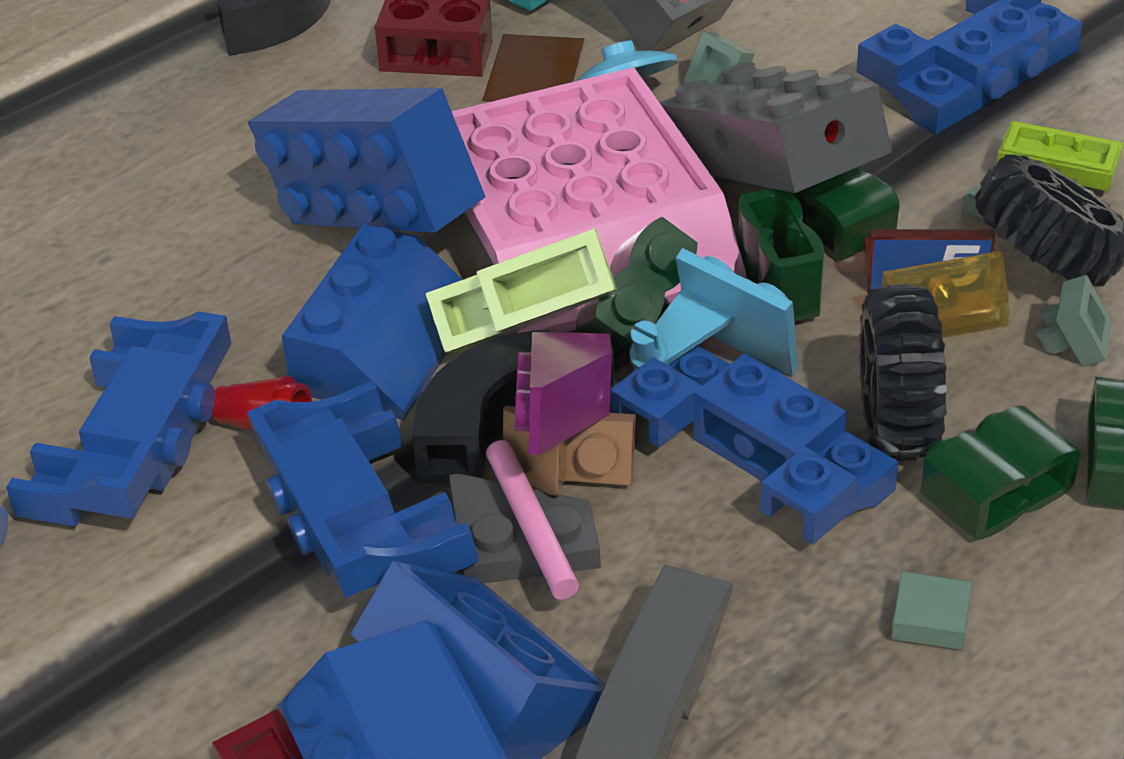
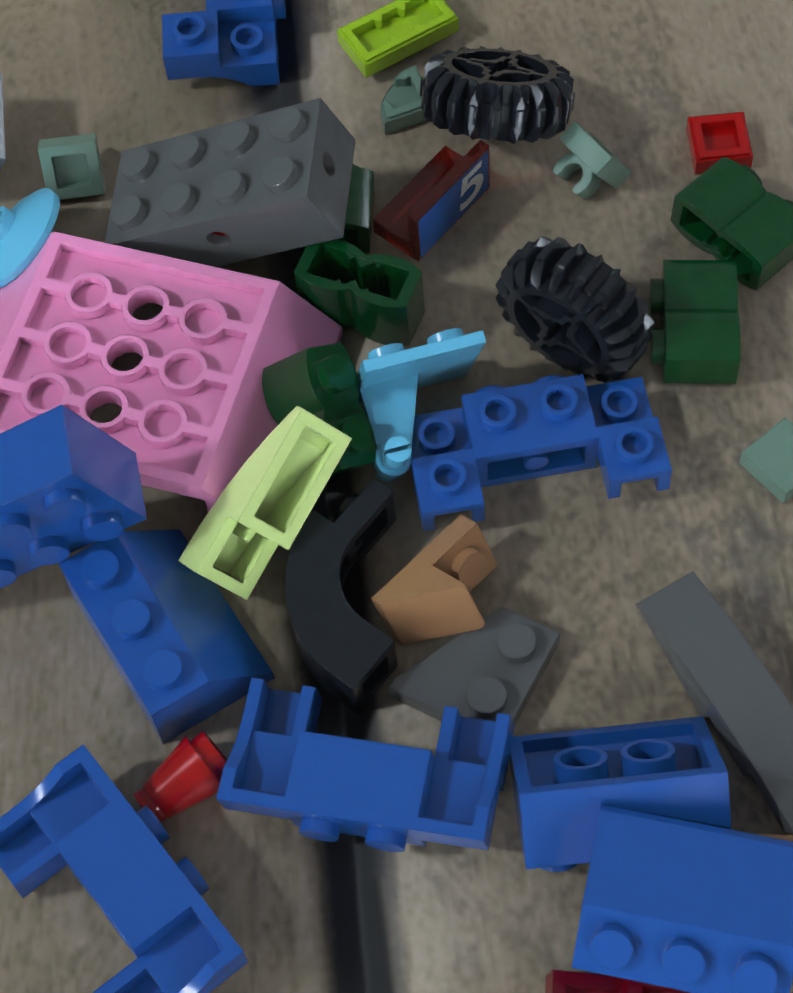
camera: 50 degrees left, 20 degrees up
bright pink bar [486,440,579,600] -> none
magenta slope [515,332,612,455] -> none
clear yellow slope [882,251,1010,338] -> none

